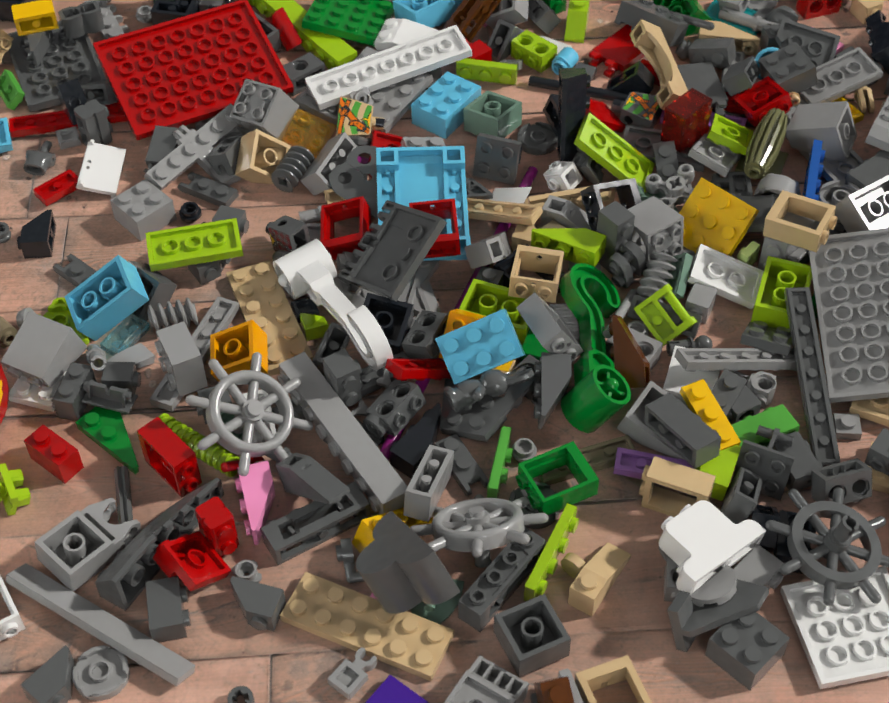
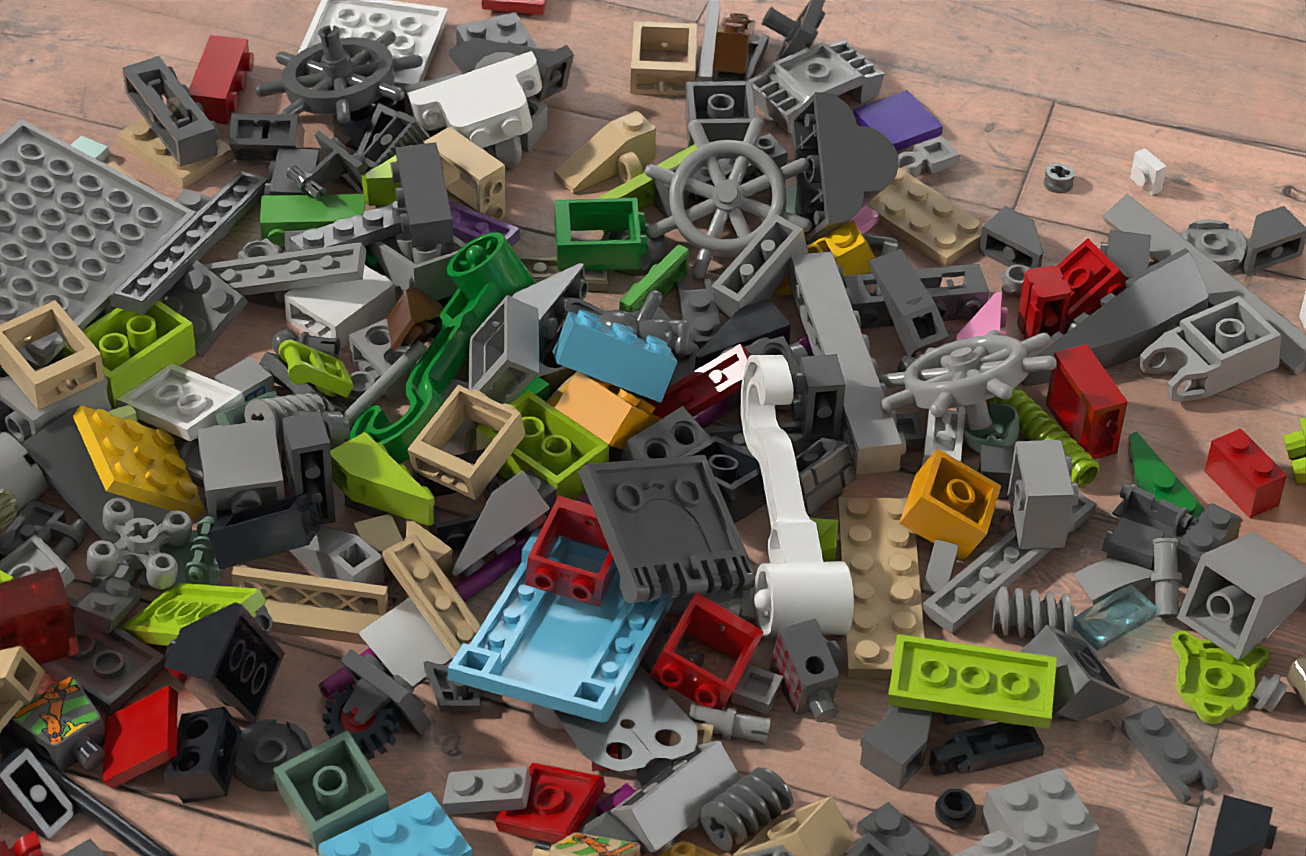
camera: 160 degrees left, 5 degrees down
medium azure brick [64,255,149,341] -> none
dark grey axle [114,465,133,533] -> none
light grey plate [512,438,537,462] -> none
white brick [543,161,583,192] -> none
yellow plate [680,379,741,450] -> none

